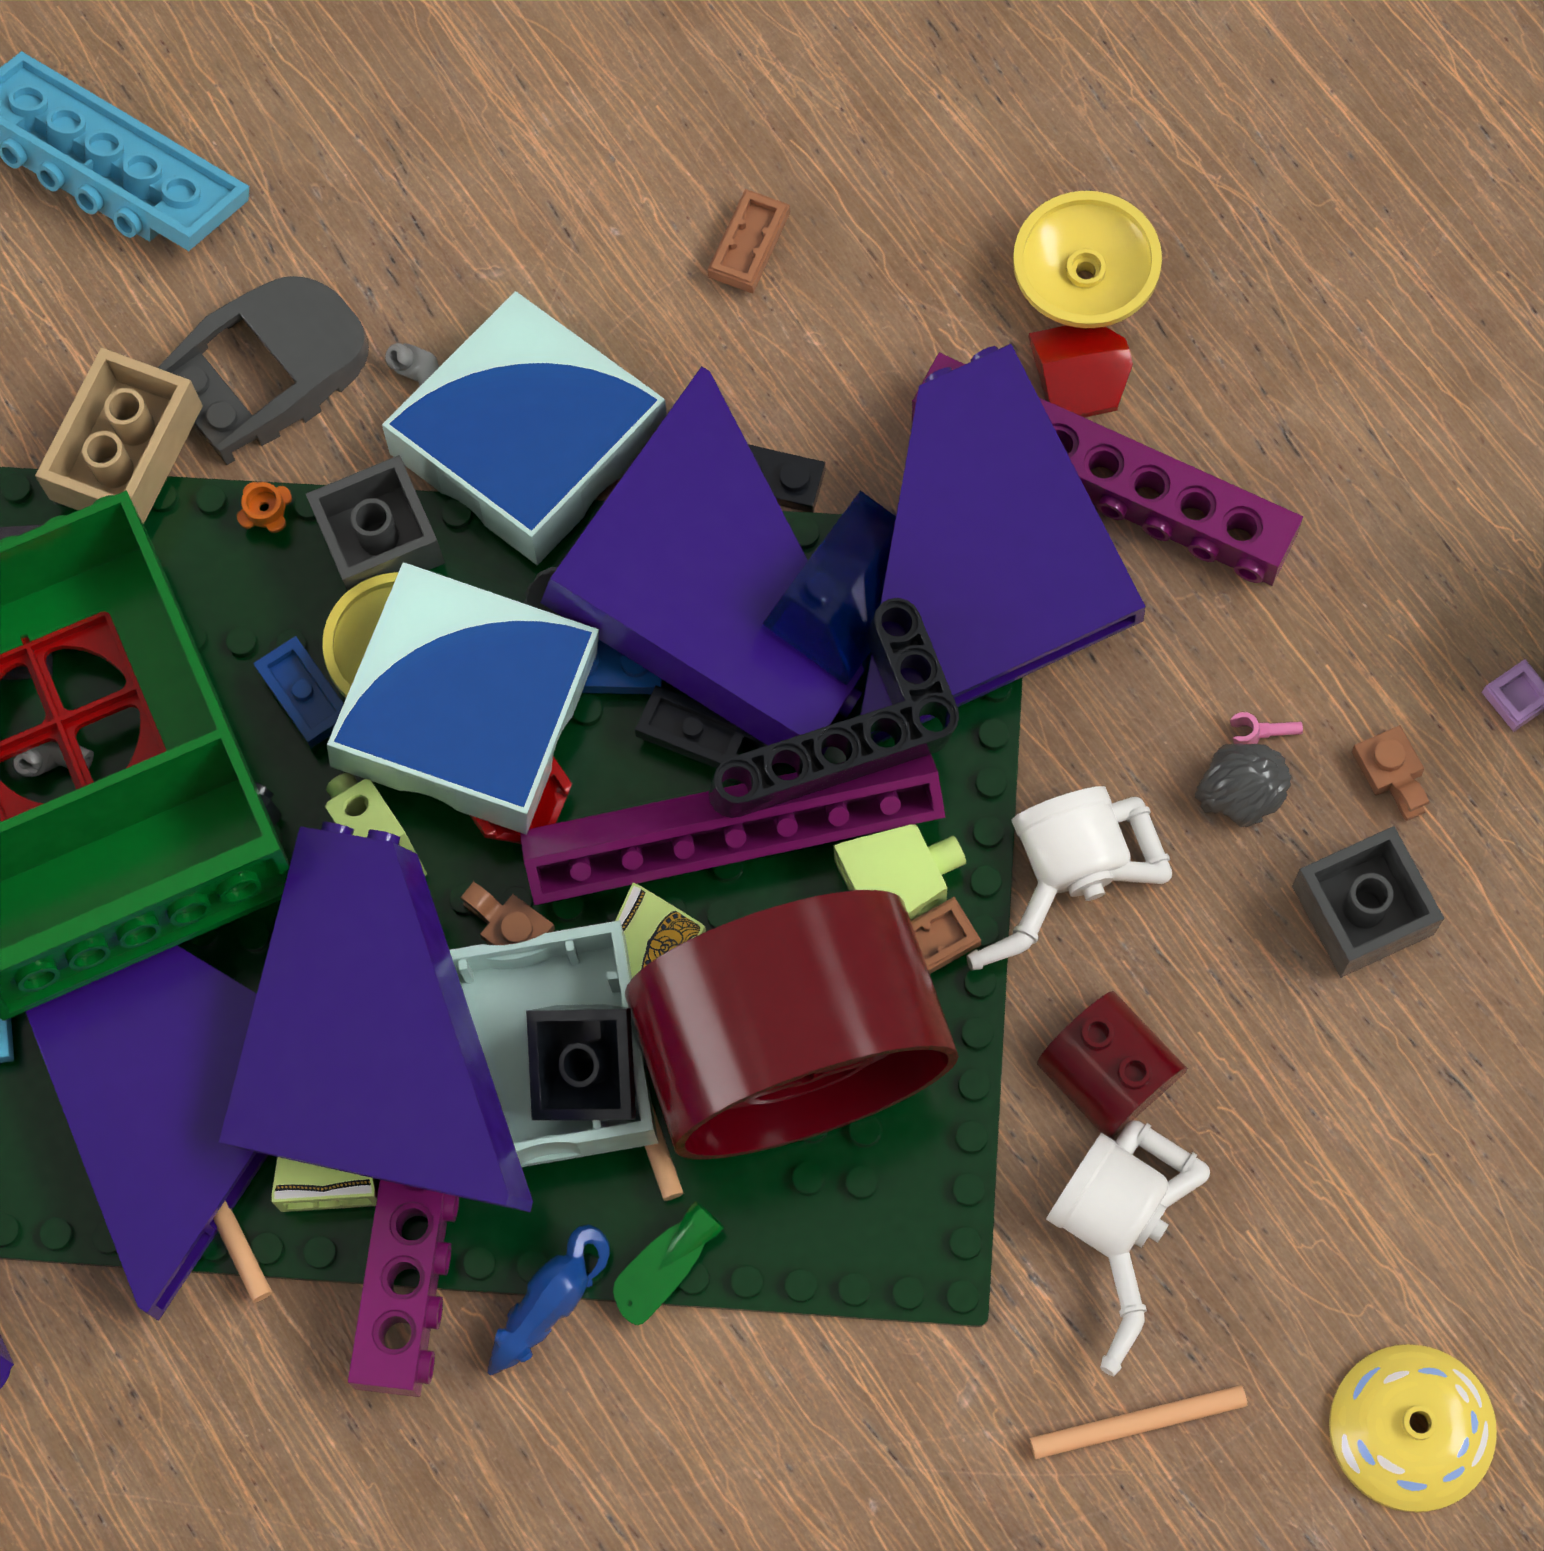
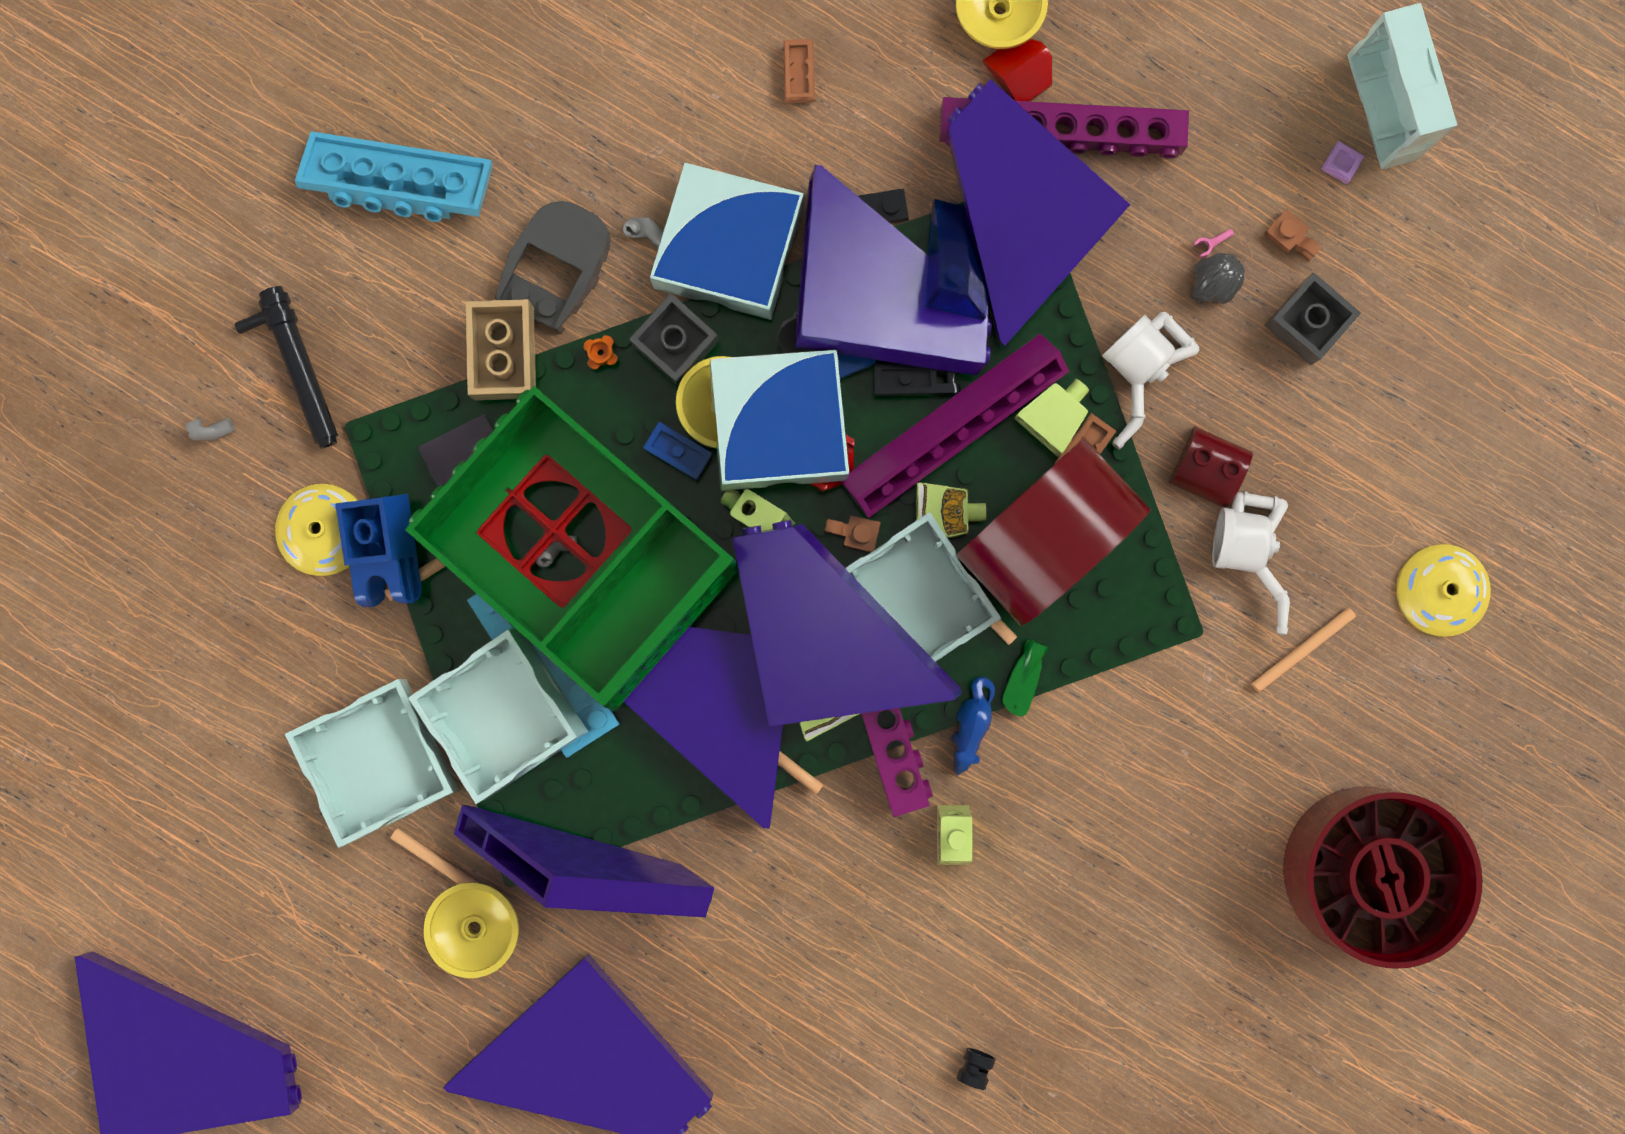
camera: 30 degrees left, 15 degrees up
black slope [526,1004,636,1120] -> none
black beam [709,598,959,818] -> none
none -> yellowish green torso [937,805,972,865]

